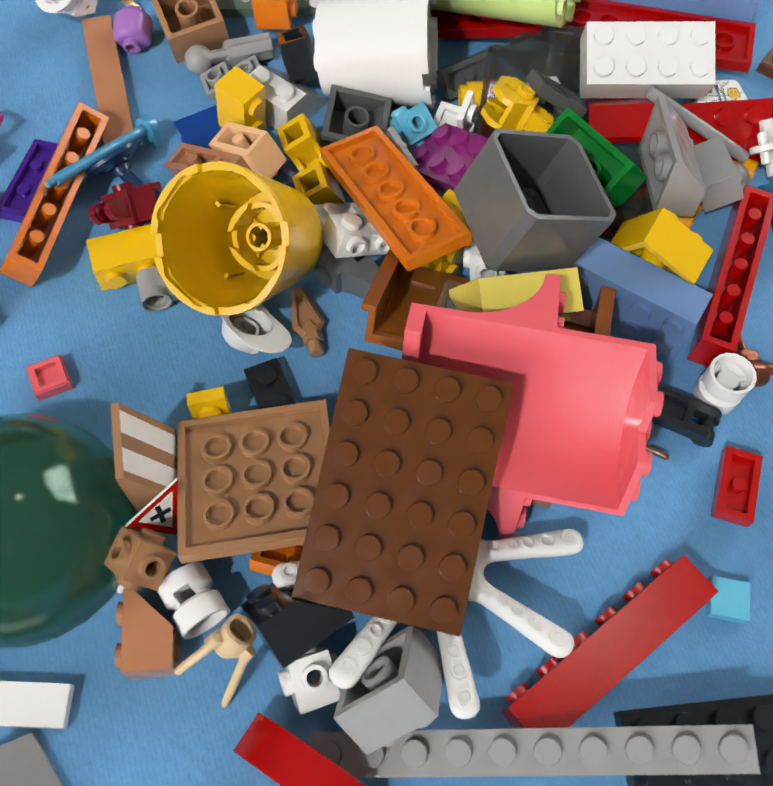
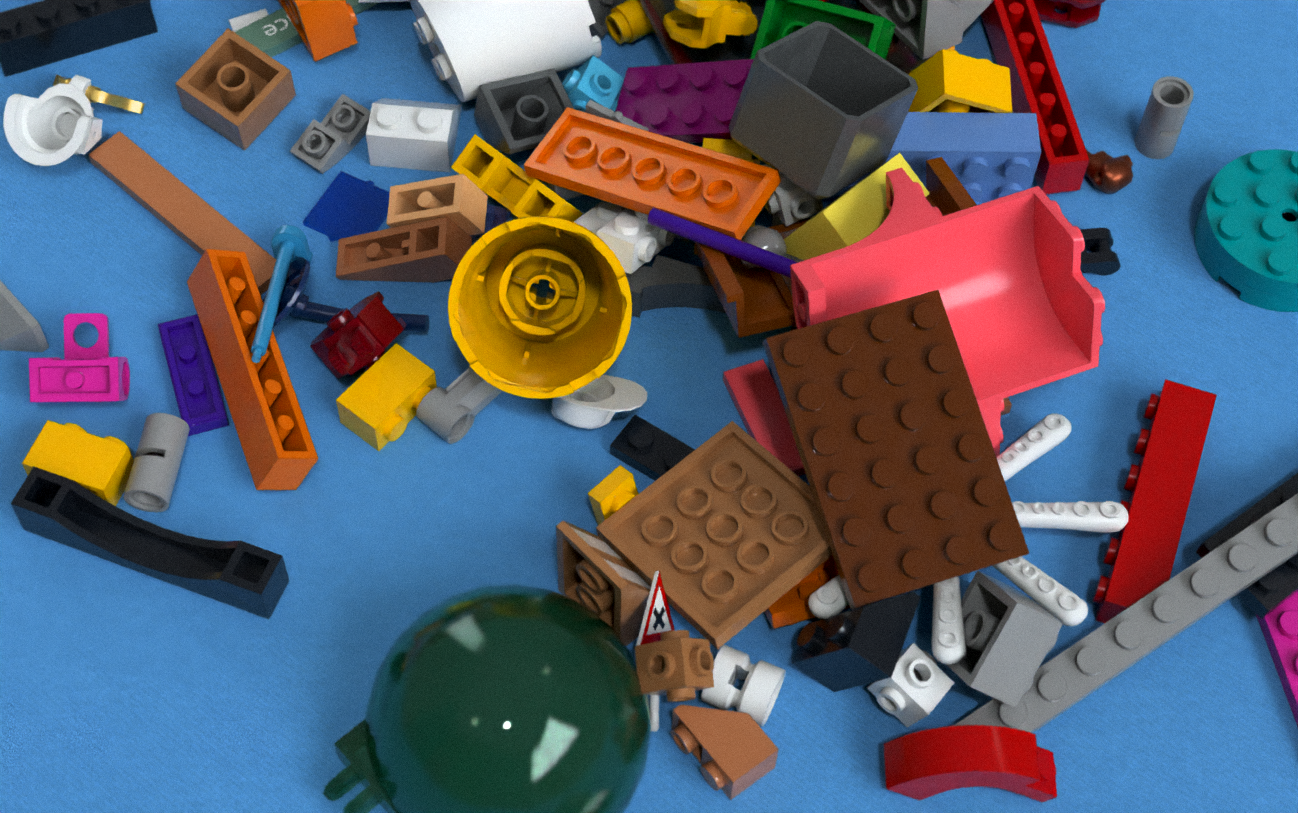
camera: 30 degrees left, 5 degrees down
coral tile [26,354,74,401] -> none
medium lavender head [113,5,153,53] -> none
tan plant [174,613,257,708] -> none
light grey piece [184,32,274,75] -> none
yellow brick [214,66,266,131] -> none
black brick [275,26,318,84] -> none
medium nougat piece [290,287,325,358] -> none
white bracket [434,90,479,133] -> none
white wheel [693,353,757,415] -> none
medium azure tile [706,575,750,624] -> none
red plate [711,446,763,528] -> none
none -> dark purple bar [647,208,798,278]
none -> light grey piece [739,225,787,269]

